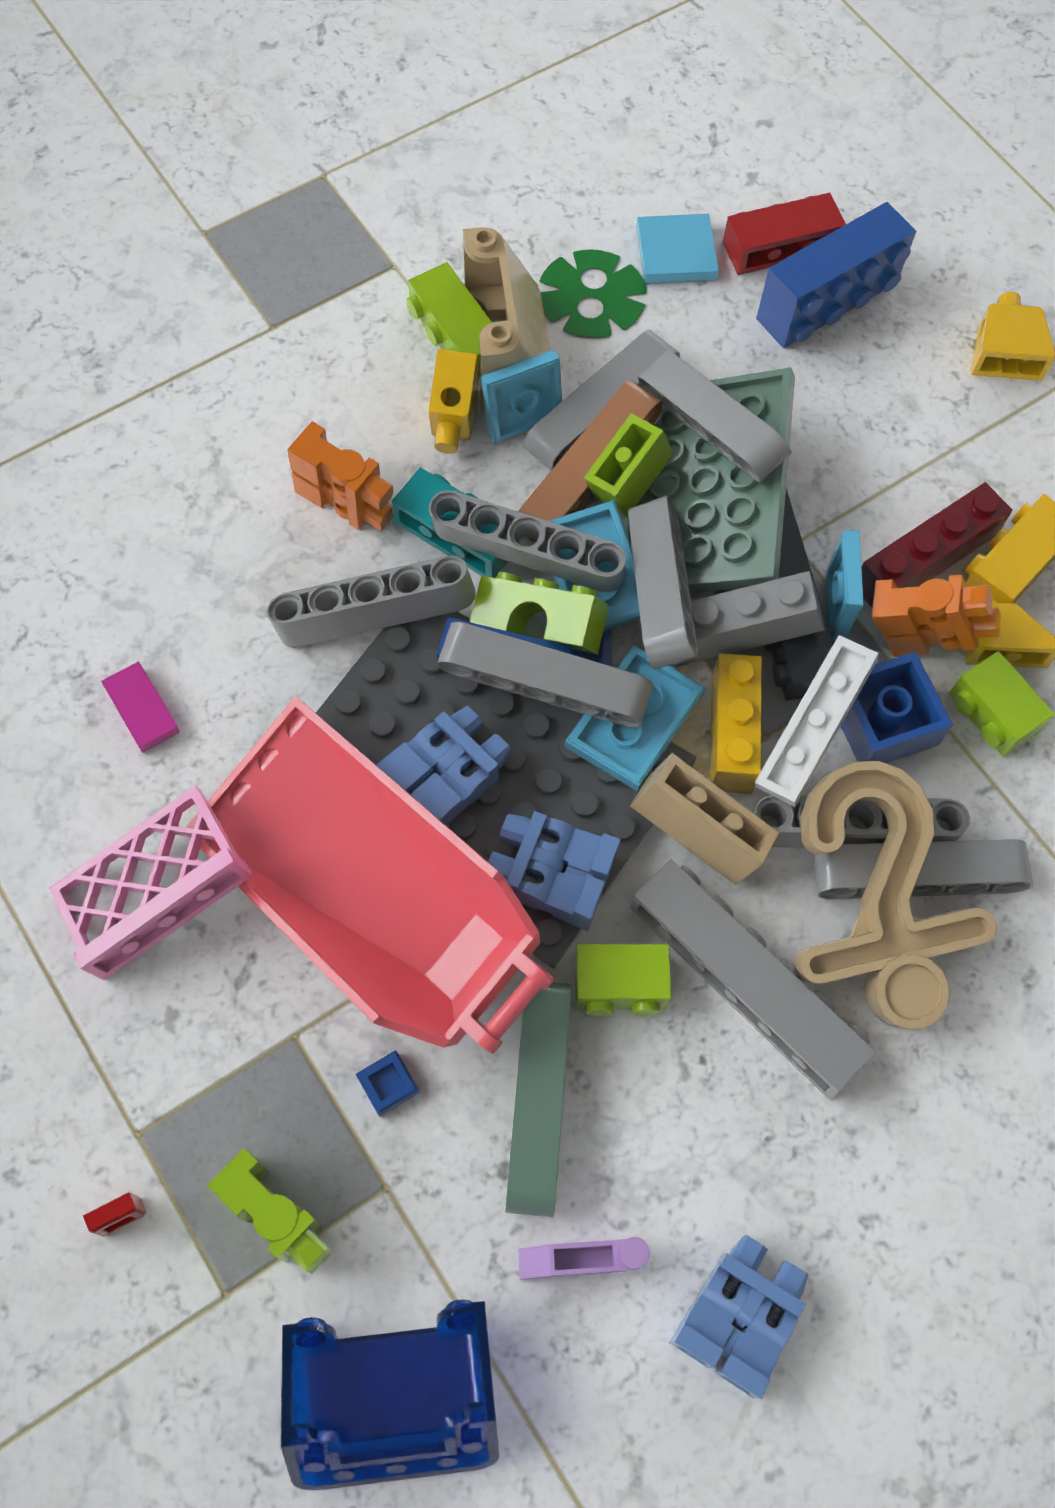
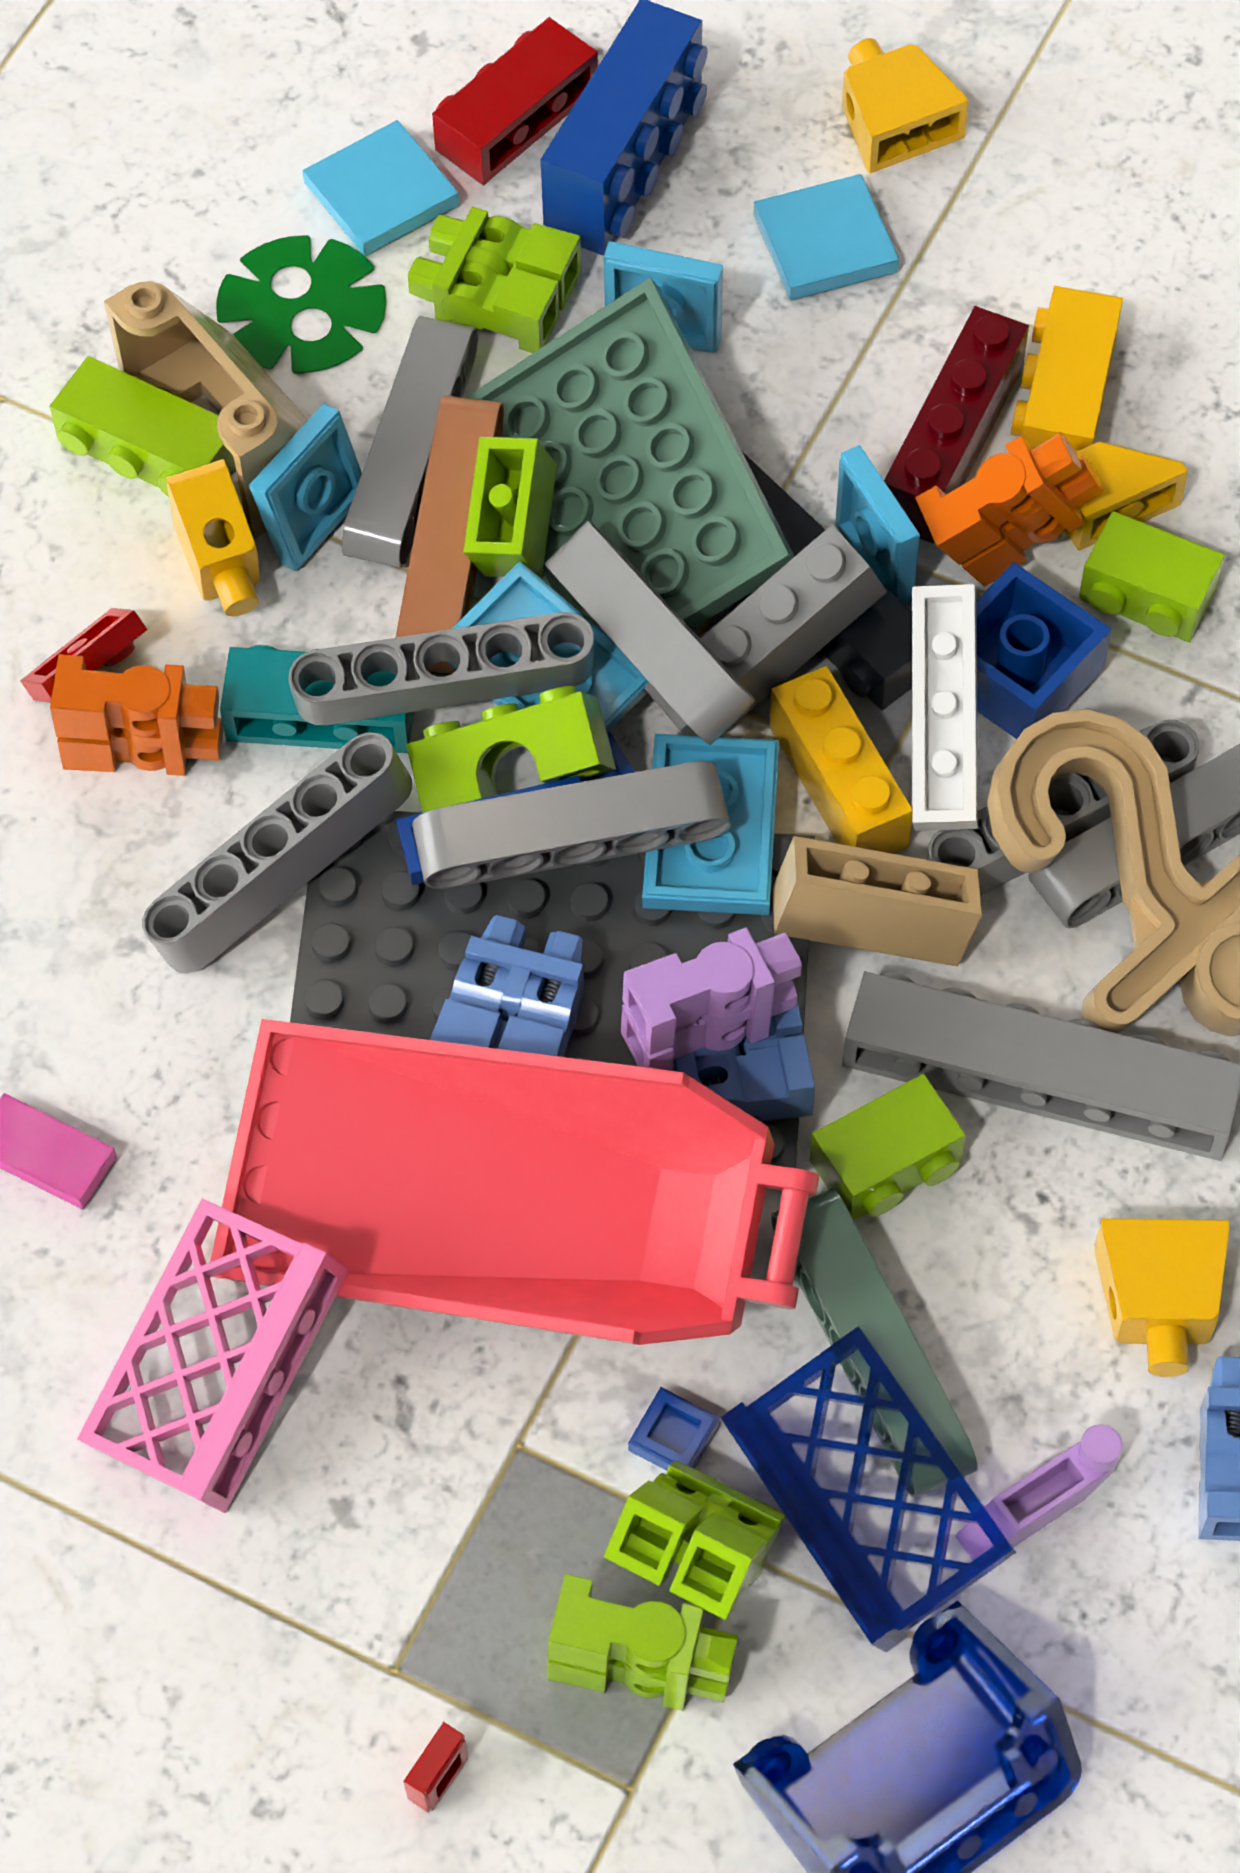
camera: 25 degrees left, 5 degrees down
light grey beam [638,350,792,483] -> none
none -> red plate [20,608,148,703]
none -> lime hips [408,206,582,353]
none -> lime hips [603,1460,786,1620]
none -> medium azure tile [604,241,723,353]
none -> lavender hips [621,927,802,1071]
none -> clear blue fence [720,1326,1017,1653]
none -> medium azure tile [753,174,899,301]
none -> yellow torso [1095,1218,1229,1377]

